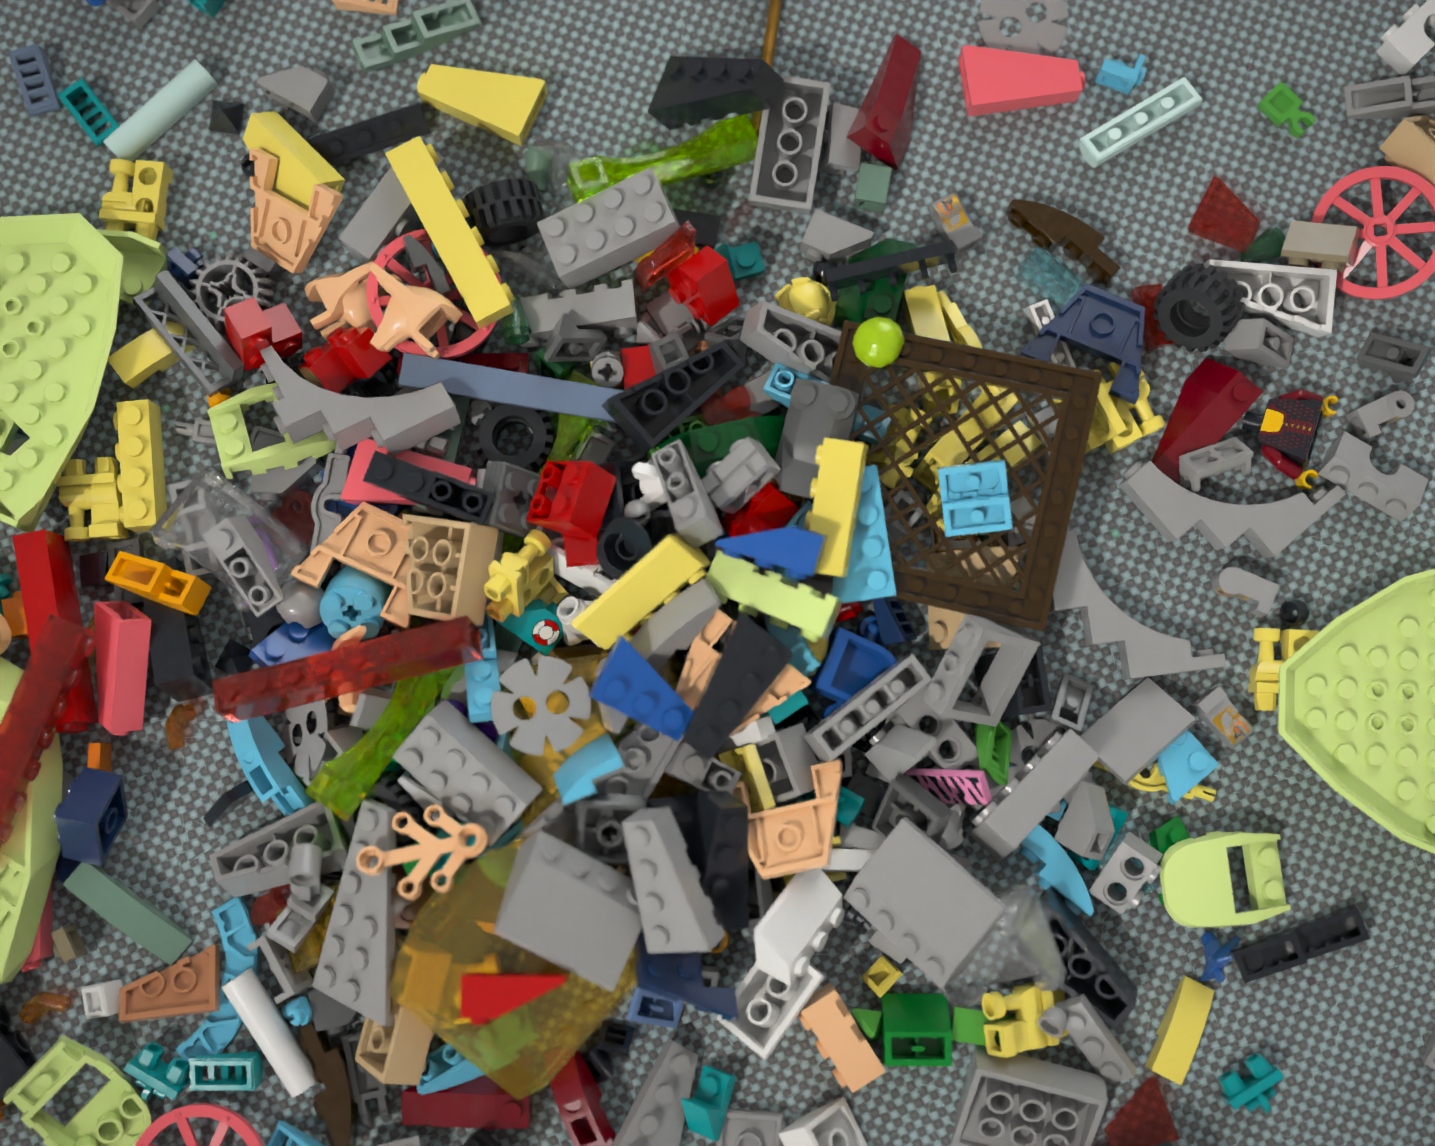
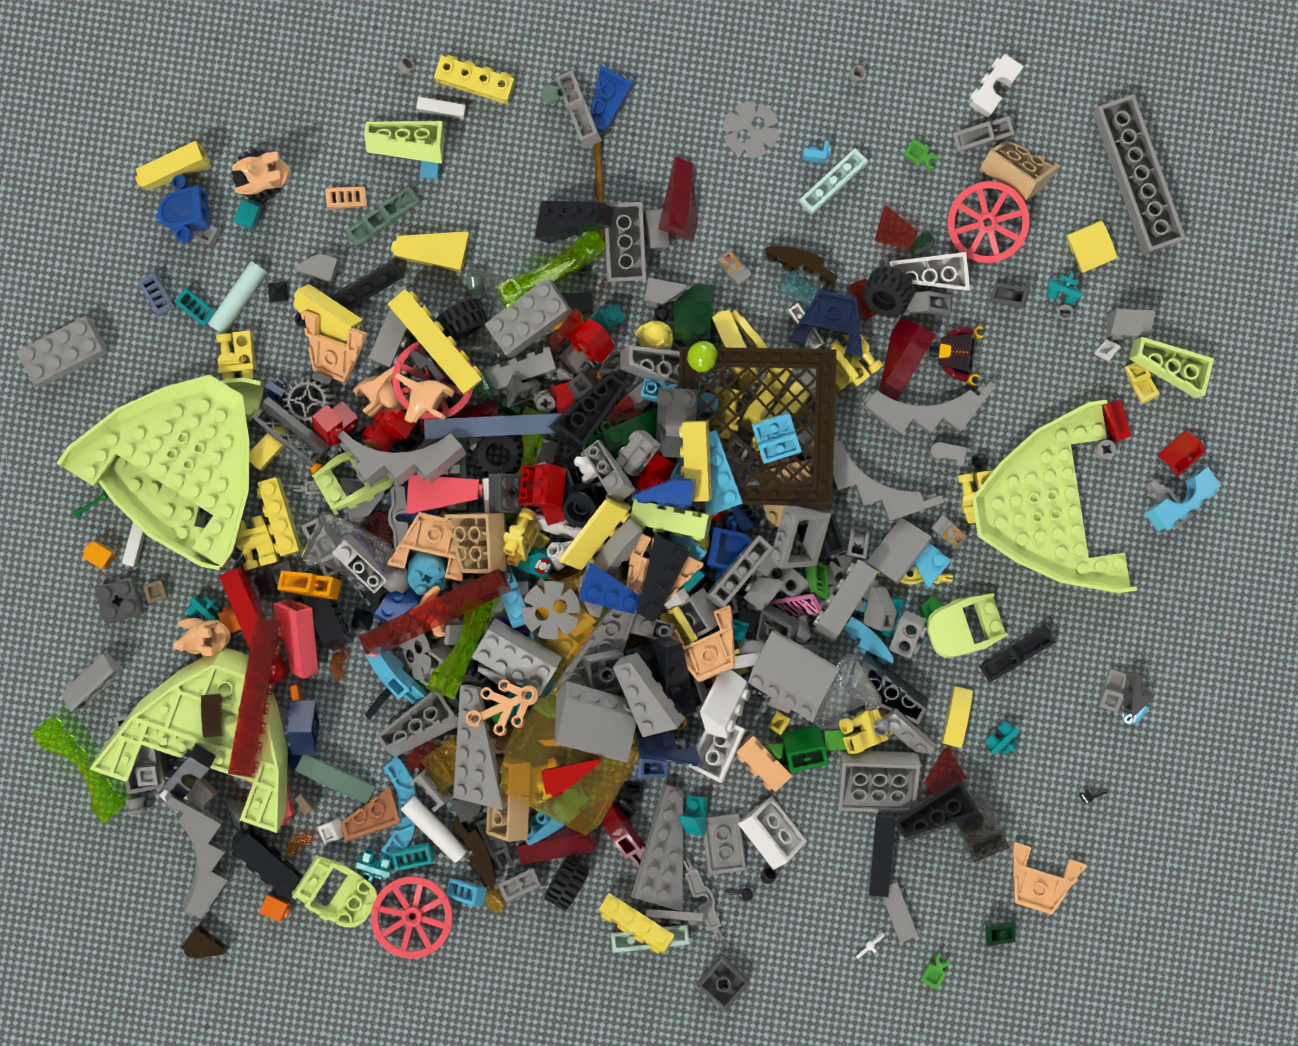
camera: 15 degrees left, 5 degrees up
light grey slope [267,883,335,953] -> none
medium azure arm [282,996,313,1026] -> none
light grey piece [288,843,322,901] -> none
black slope [363,450,496,525] -> none
medium azure slope [553,733,624,805] -> none
light grey hinge [624,500,651,527] -> none
black hinge [825,240,957,302] -> none
sand green brick [853,161,892,213] -> none
coral slope [958,45,1085,117] -> none
light grey hinge [1179,437,1253,493] -> none
blue piece [1201,932,1241,984] -> none
slope [1281,220,1360,272] -> none
light grey arch [1318,431,1429,522] -> none
light grey leg [1345,390,1415,442] -> none

